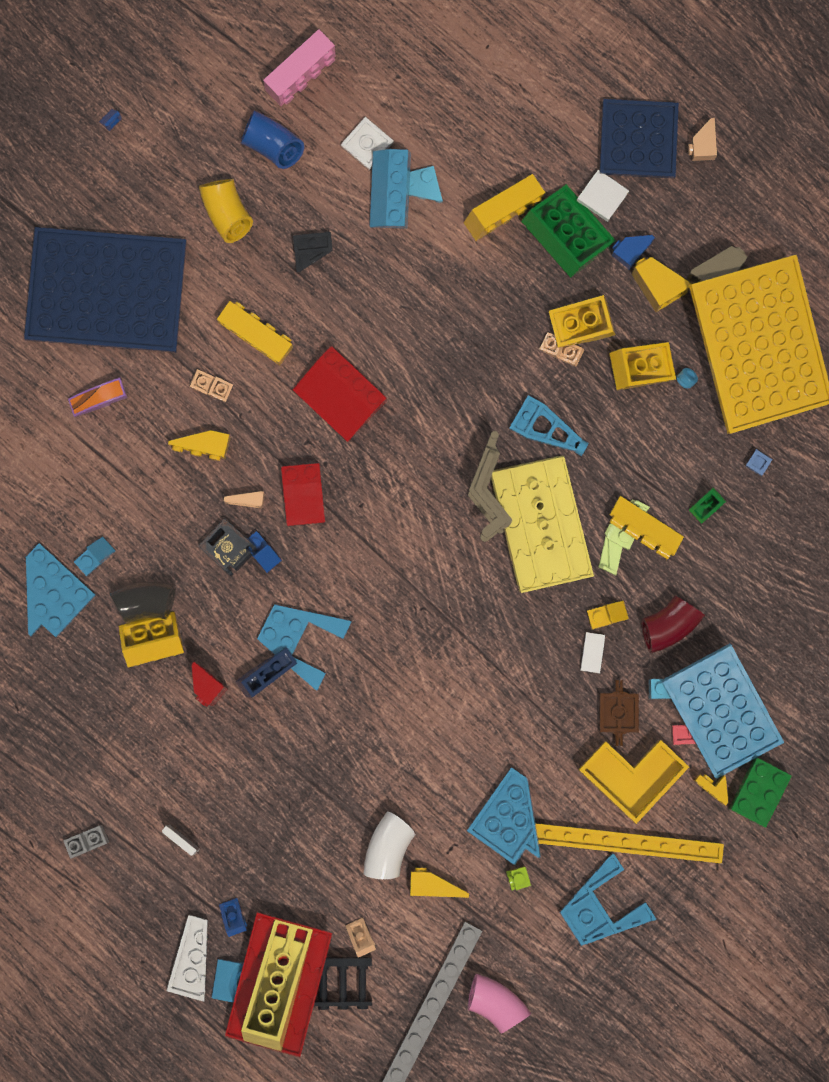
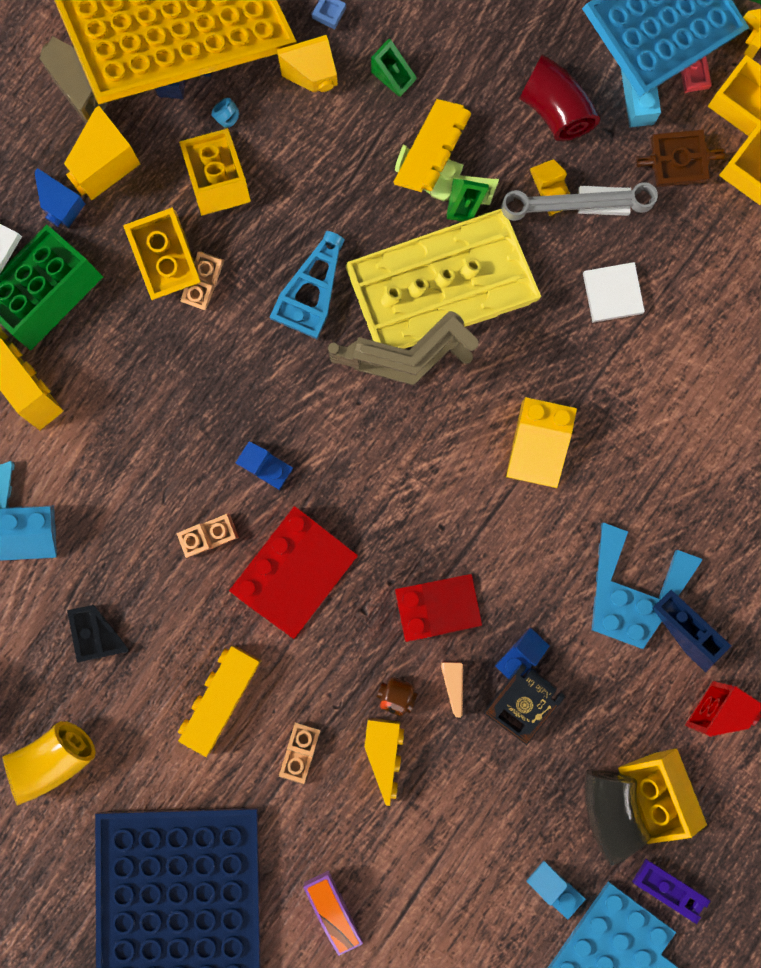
camera: 95 degrees left, 0 degrees up
none -> light nougat slope [177,514,239,558]
none -> blue slope [236,441,293,491]
none -> yellow slope [277,35,338,92]
none -> reddish brown head [376,677,418,716]
none -> green slope [446,178,489,222]
none -> light grey piece [501,182,658,221]
none -> yellow slope [506,397,577,488]
none -> white tile [583,262,645,323]
none -> dark purple plate [632,859,711,924]

